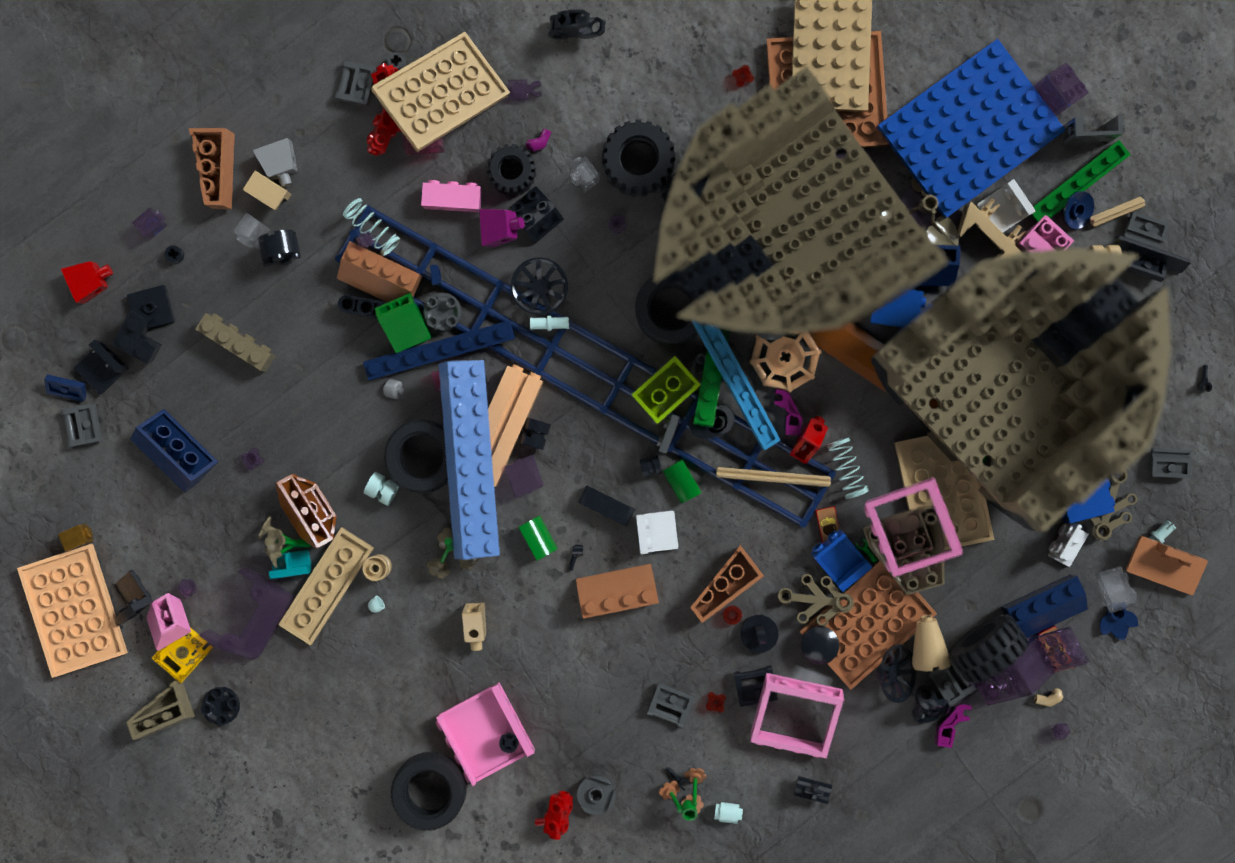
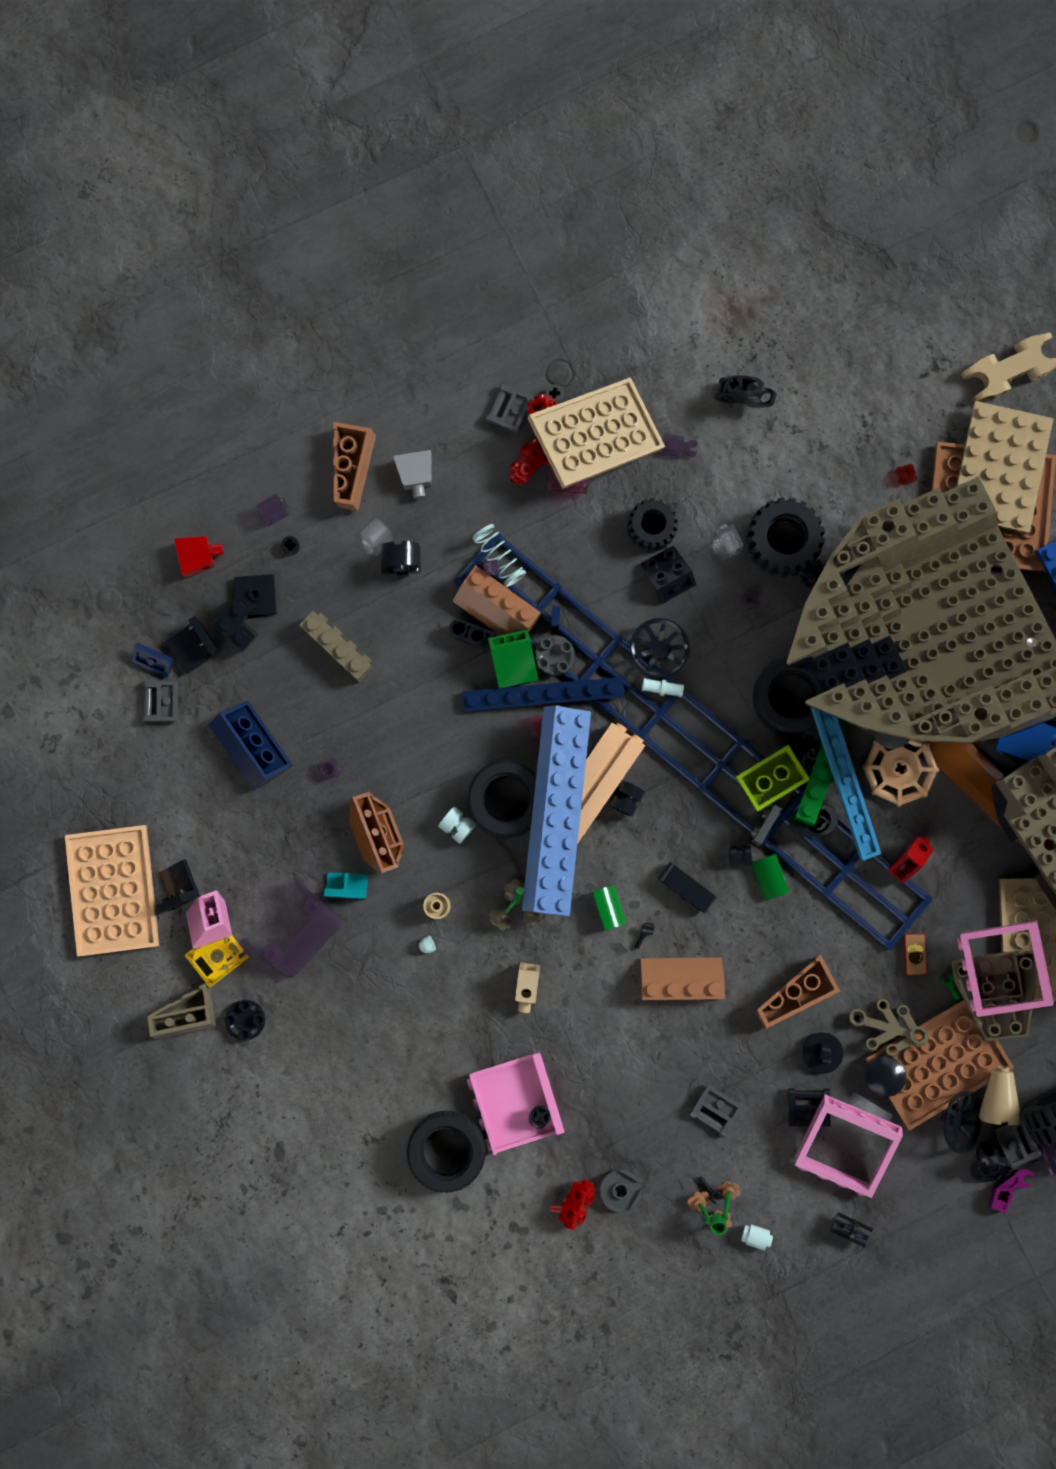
camera: 10 degrees right, 5 degrees down
pearl gold brick [58,524,93,552] -> none
clear purple plate [179,579,197,598] -> none
tan panel [243,171,292,210] -> none
dark tan plant [259,516,311,568] -> none
tan plate [278,527,374,646] -> none
light grey piece [383,379,404,399] -> none
bright pink brick [421,180,482,212] -> none
magenta torso [479,209,525,248] -> none
clear purple piece [504,455,544,498] -> none
magenta arm [526,128,552,152] -> none
white bracket [636,511,678,554] -> none
clear red plate [706,692,726,713] -> none
tan axle [716,467,831,487] -> none
clear red plate [723,605,742,625] -> none
magenta piece [774,390,803,436] -> none
blue panel [810,529,873,592] -> none
light aqua piece [826,437,869,499] -> none

